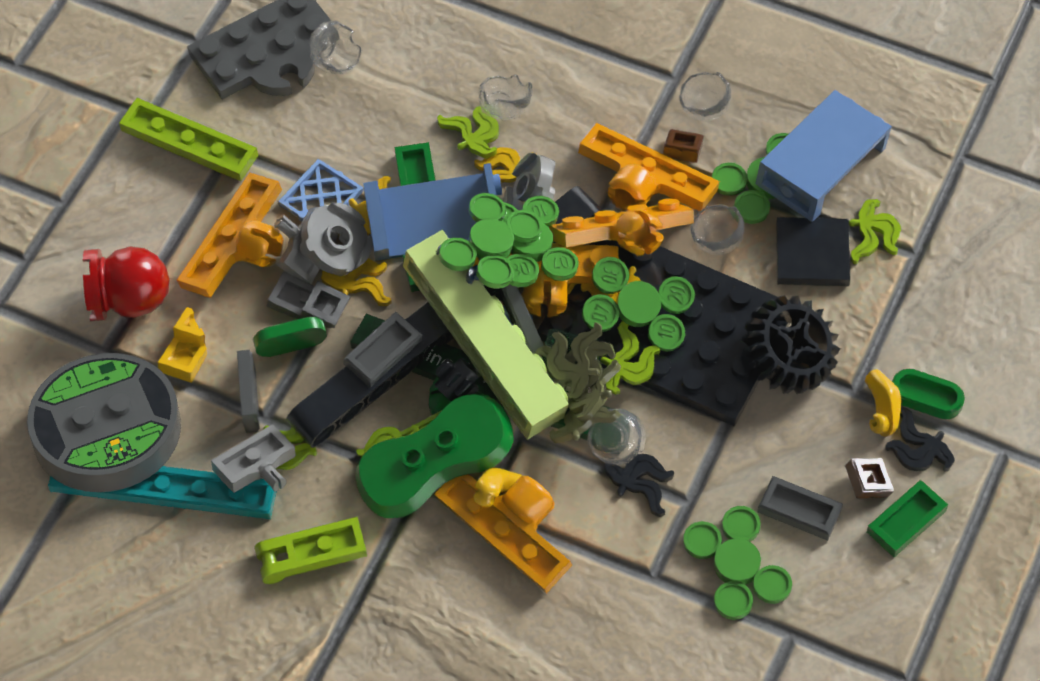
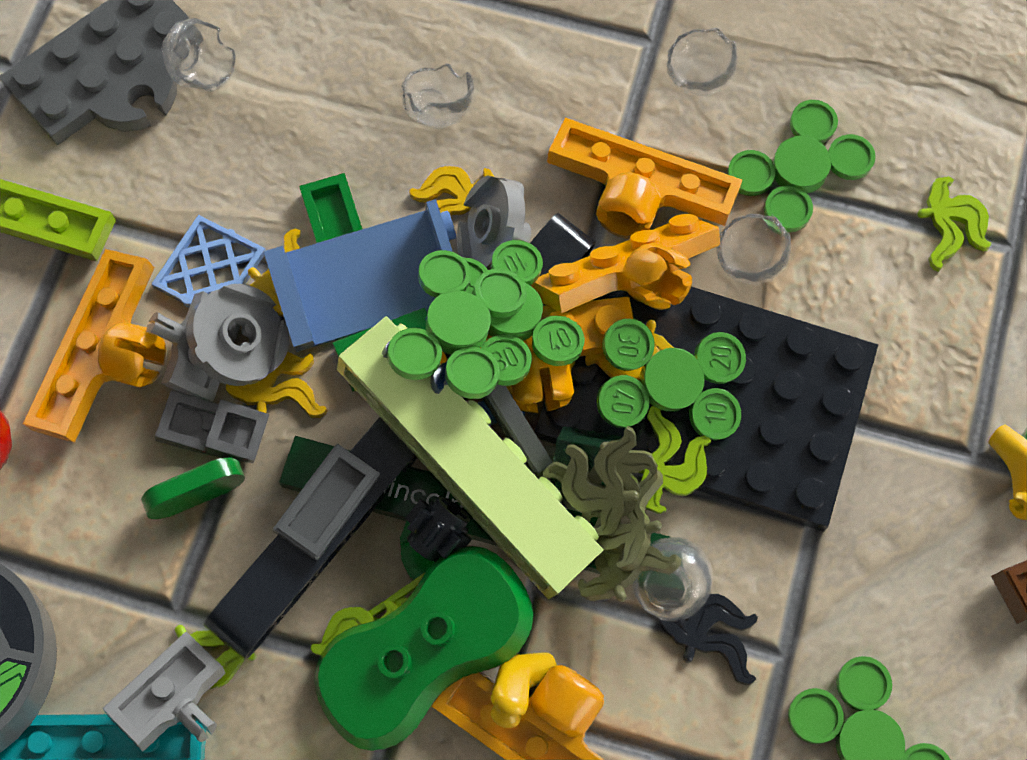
camera: 10 degrees left, 10 degrees up
yellow slope [158,307,207,383] -> none
dark grey tile [237,349,260,433] -> none
lime piece [437,106,499,159] -> none
reddish brown tile [663,129,704,163] -> none
black gear [741,295,841,394] -> none
medium blue panel [755,90,892,222] -> none
dark grey tile [758,476,843,541] -> none
black tile [776,217,850,286] -> none

